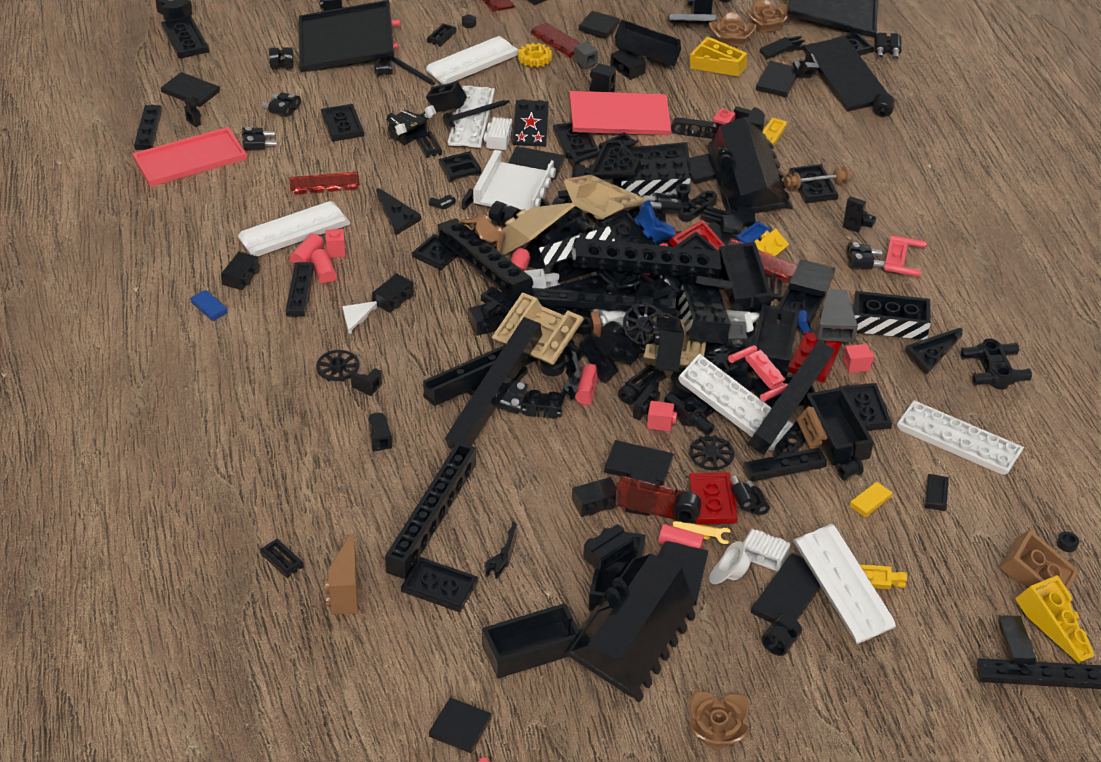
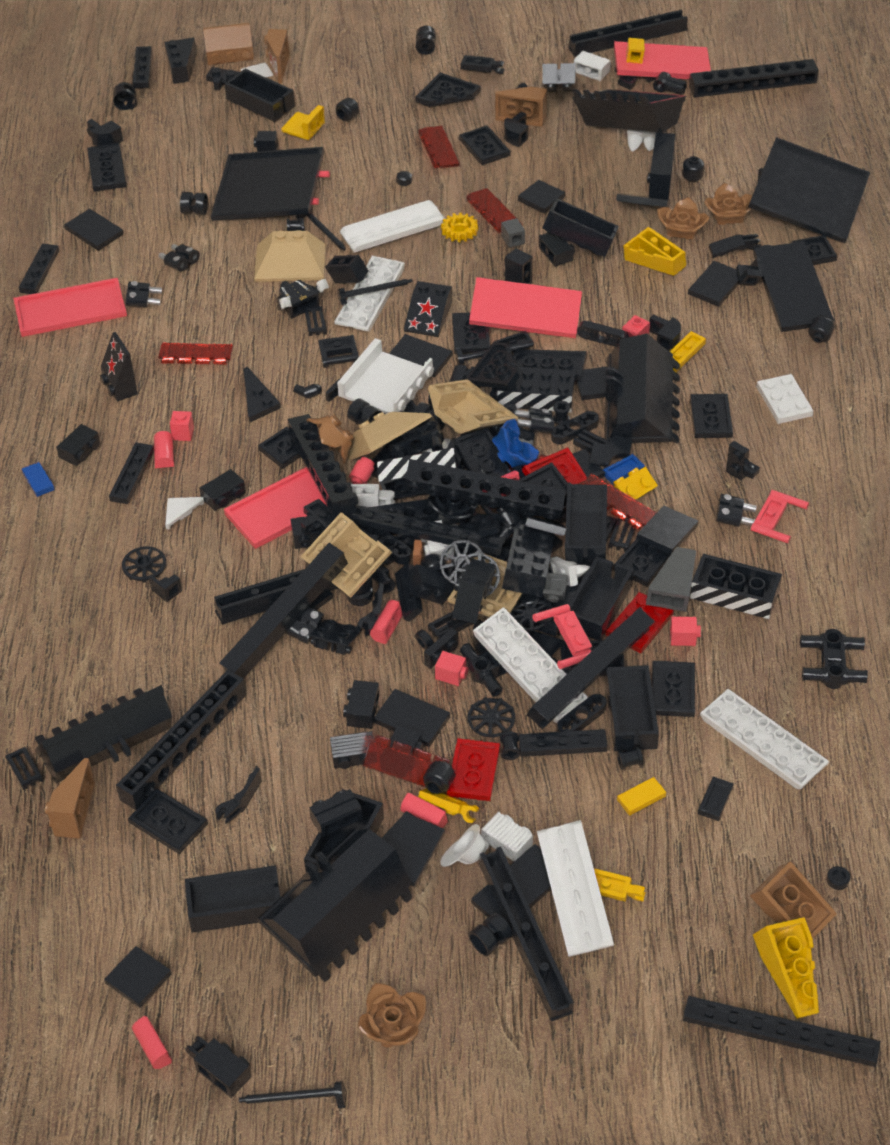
camera: 15 degrees right, 5 degrees up
black plate [184,95,201,127] -> none
white plate [238,201,350,256] -> none
coral brick [289,233,324,263] -> none
black tile [321,104,364,142] -> none
black leg [369,412,392,452] -> none
black tile [427,23,456,47] -> none
white brick [484,117,512,151] -> none
black piece [730,476,770,515] -> none
medium nougat axle [784,166,851,190] -> none
medium nougat tile [797,406,828,449] -> none
blue tile [798,310,812,335] -> none
black piece [874,33,902,60] -> none
black wing [905,327,963,374] -> none
black tile [998,616,1036,664] -> none
none -> black piece [35,685,172,784]
none -> black slope [100,332,138,402]
none -> coral tile [224,467,327,549]
none -> tan slope [254,230,326,282]
none -> black brick [343,680,380,729]
none -> black tile [479,846,574,1022]
none -> black bush [500,731,520,760]
none -> white plate [756,374,813,424]

